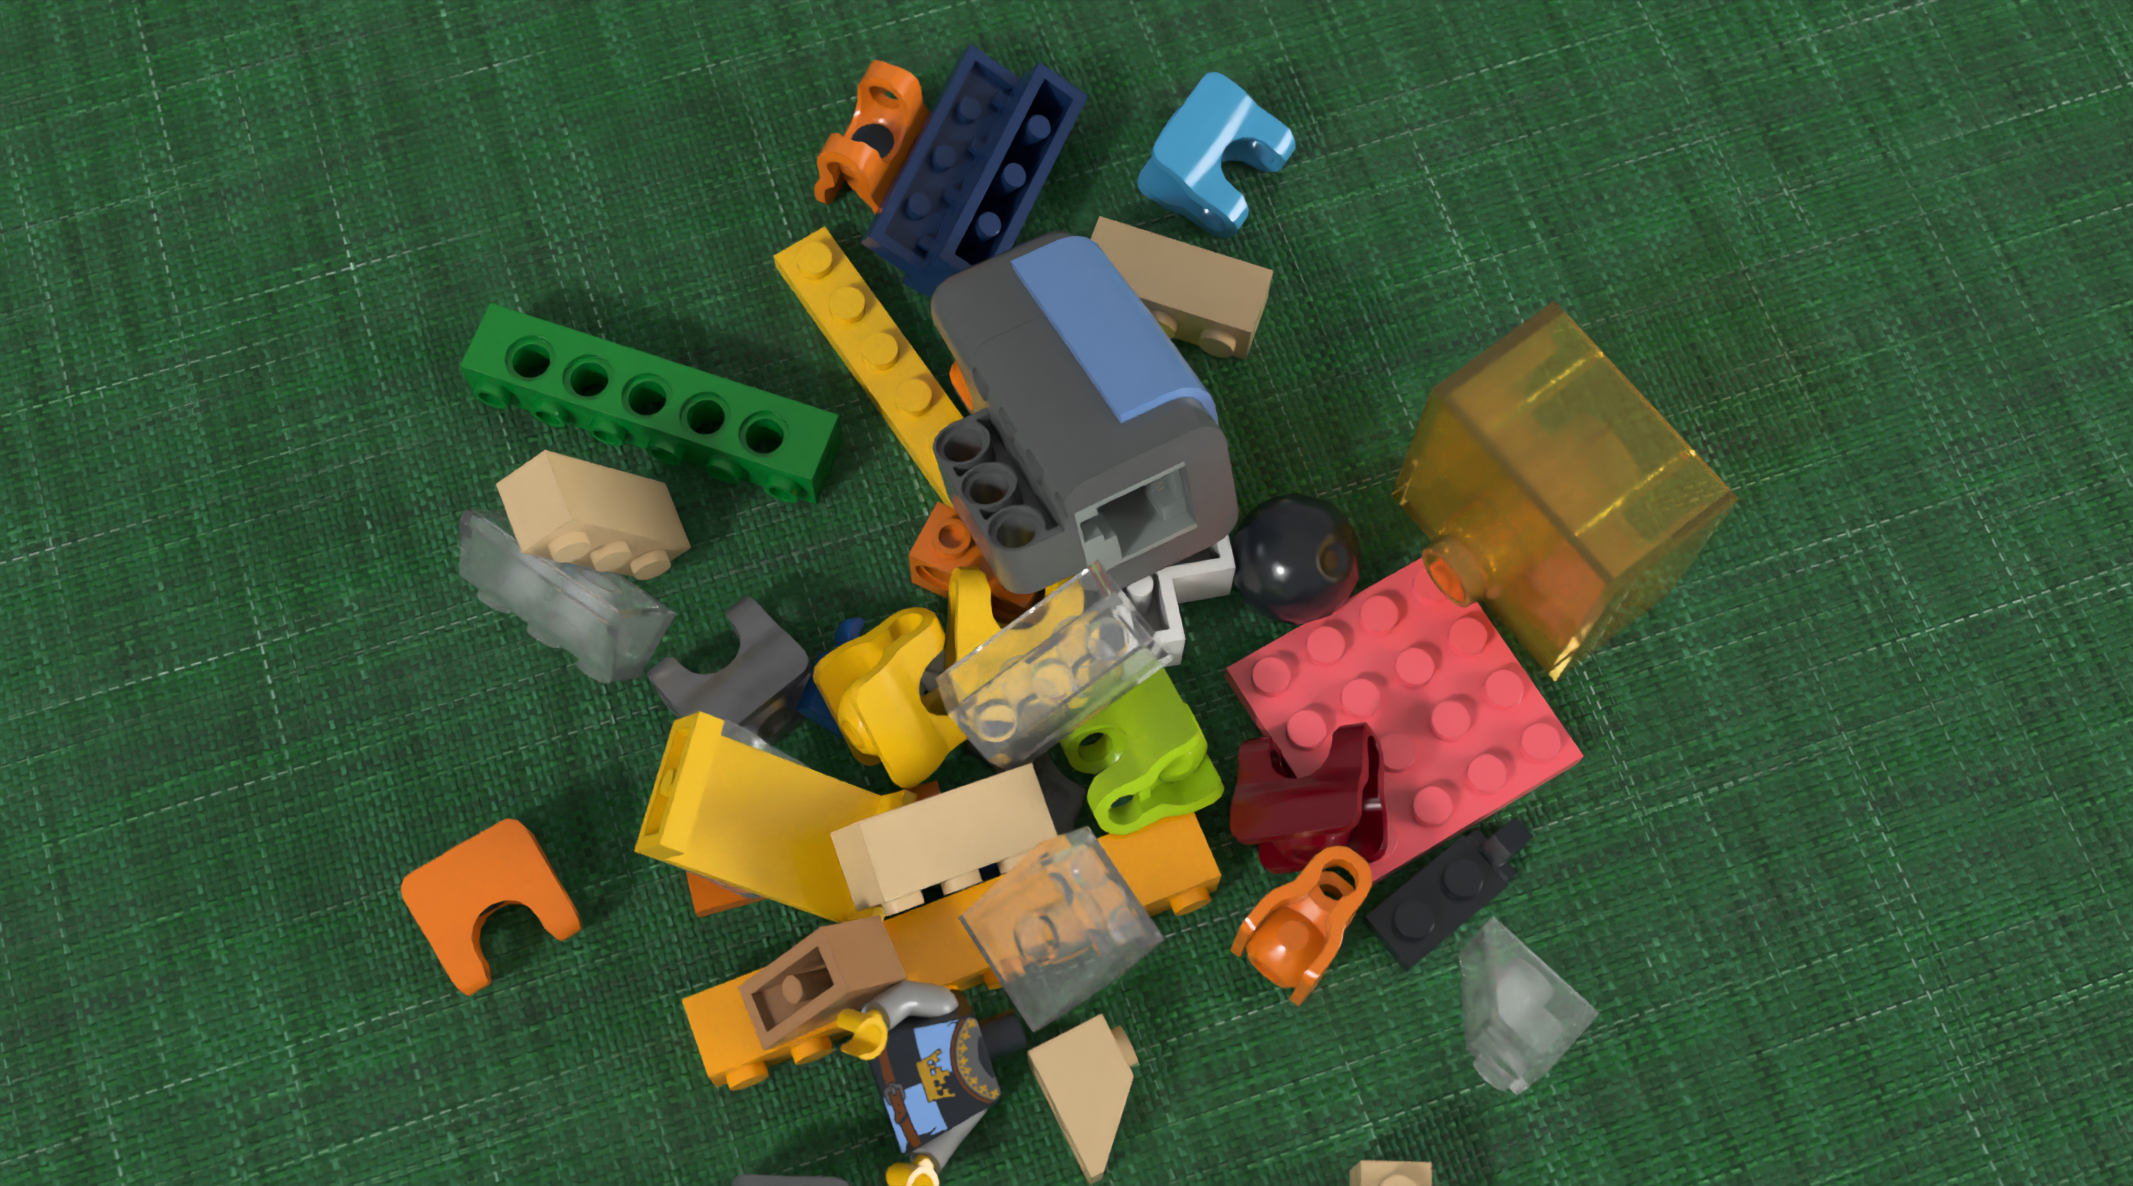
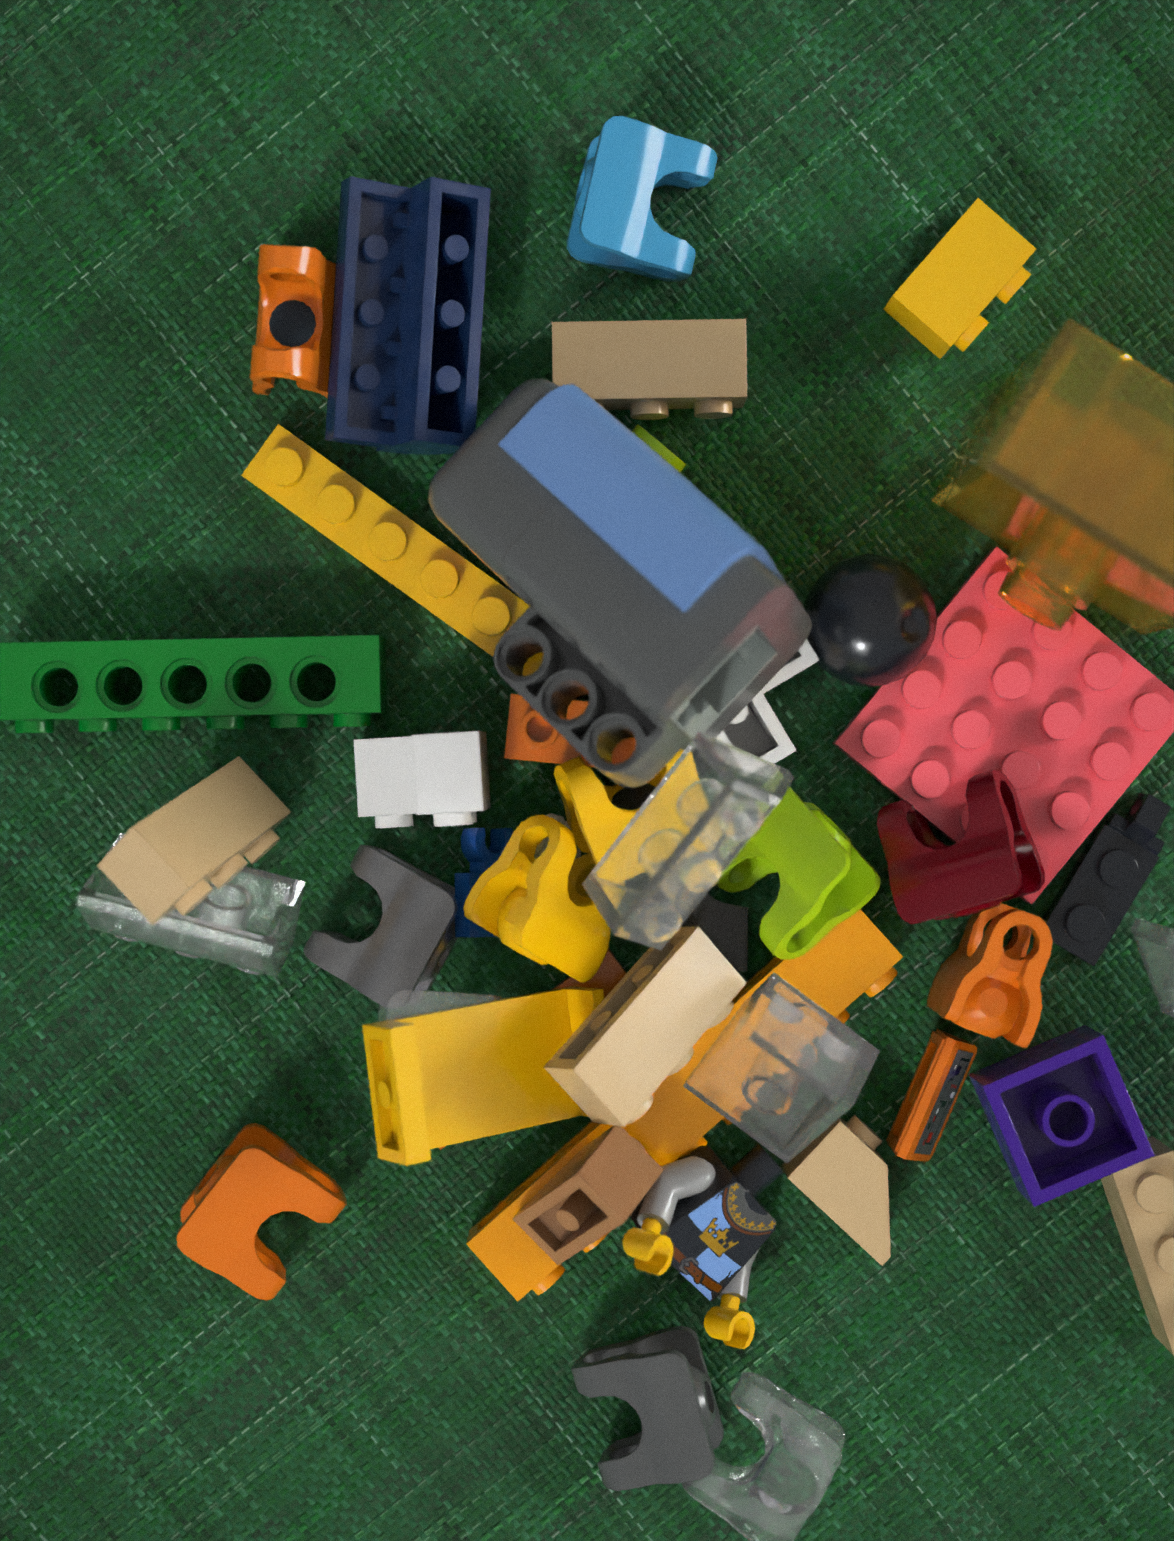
camera: 20 degrees left, 20 degrees up
none -> white brick [353,731,491,828]
none -> yellow brick [883,198,1036,359]
none -> orange slope [886,1029,978,1162]
none -> dark purple brick [968,1025,1155,1207]

